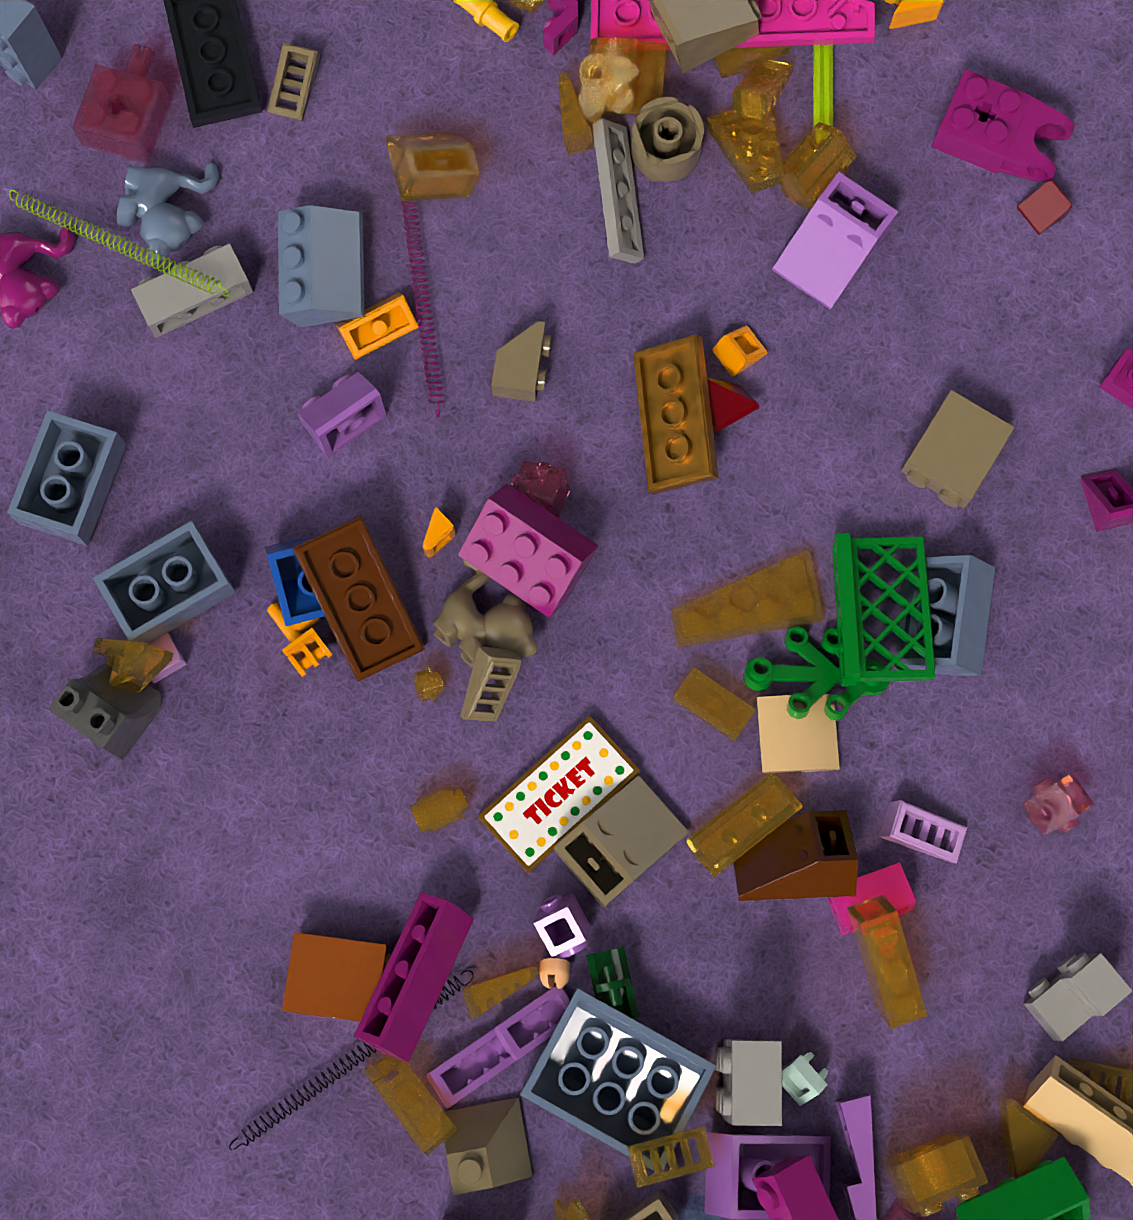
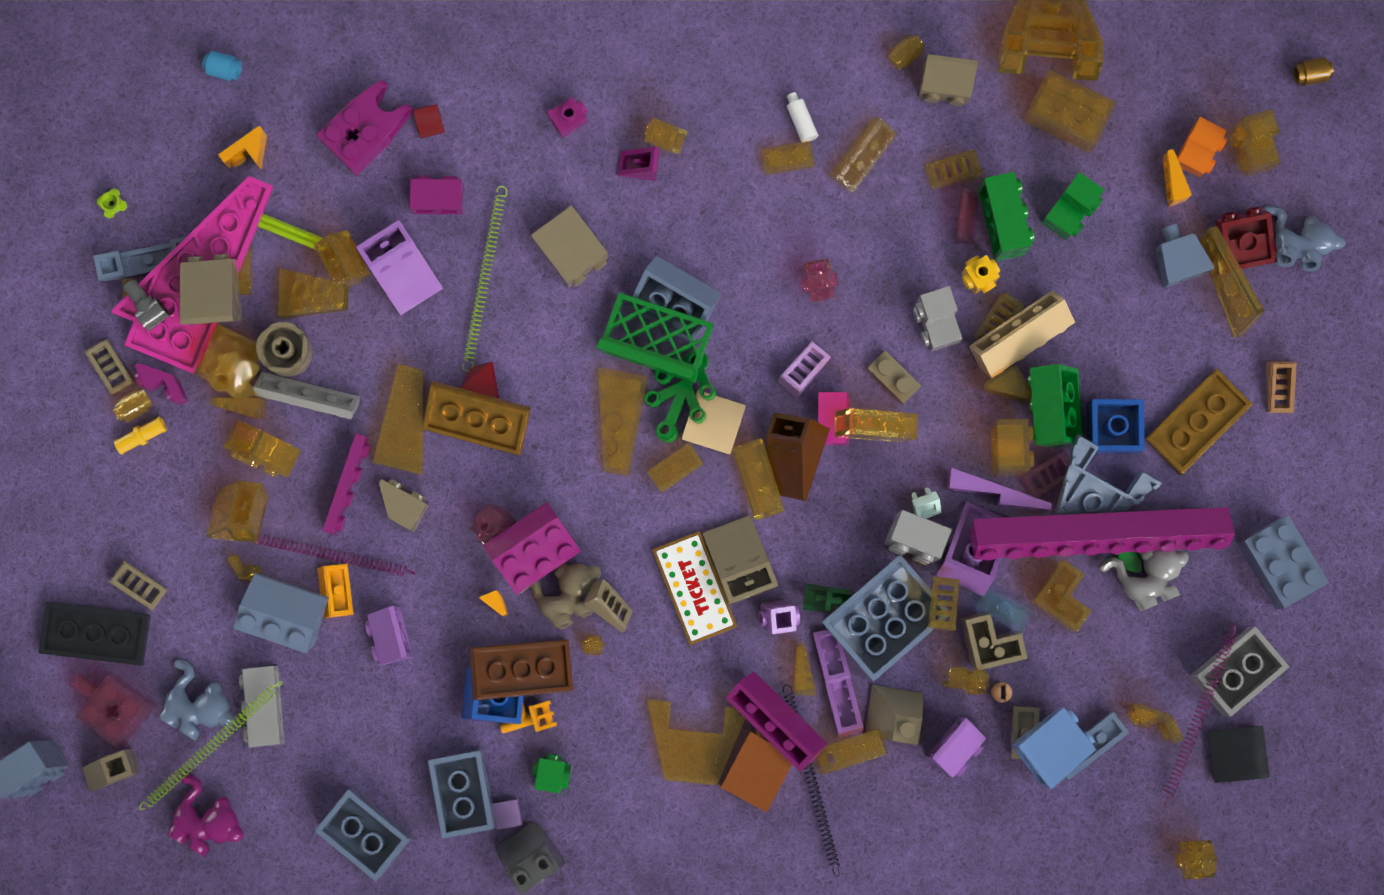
camera: 70 degrees left, 5 degrees up
clear yellow slope [93,638,174,693] -> none
clear yellow brick [410,783,469,834] -> none
light nougat hinge [539,958,571,989] -> none
light orange slope [712,325,768,377] -> none
clear yellow slope [733,58,793,121] -> none
none -> dark tan slope [82,749,141,792]
none -> clear yellow brick [223,420,301,478]
none -> clear yellow arm [226,554,263,582]
none -> magenta plate [322,433,371,536]
none -> clear yellow wing [373,364,423,475]
none -> magenta brick [410,175,464,215]
none -> lime piece [462,186,507,372]
none -> green brick [532,753,572,793]
none -> clear yellow wing [647,700,746,785]
none -> dark tan plate [867,350,921,404]

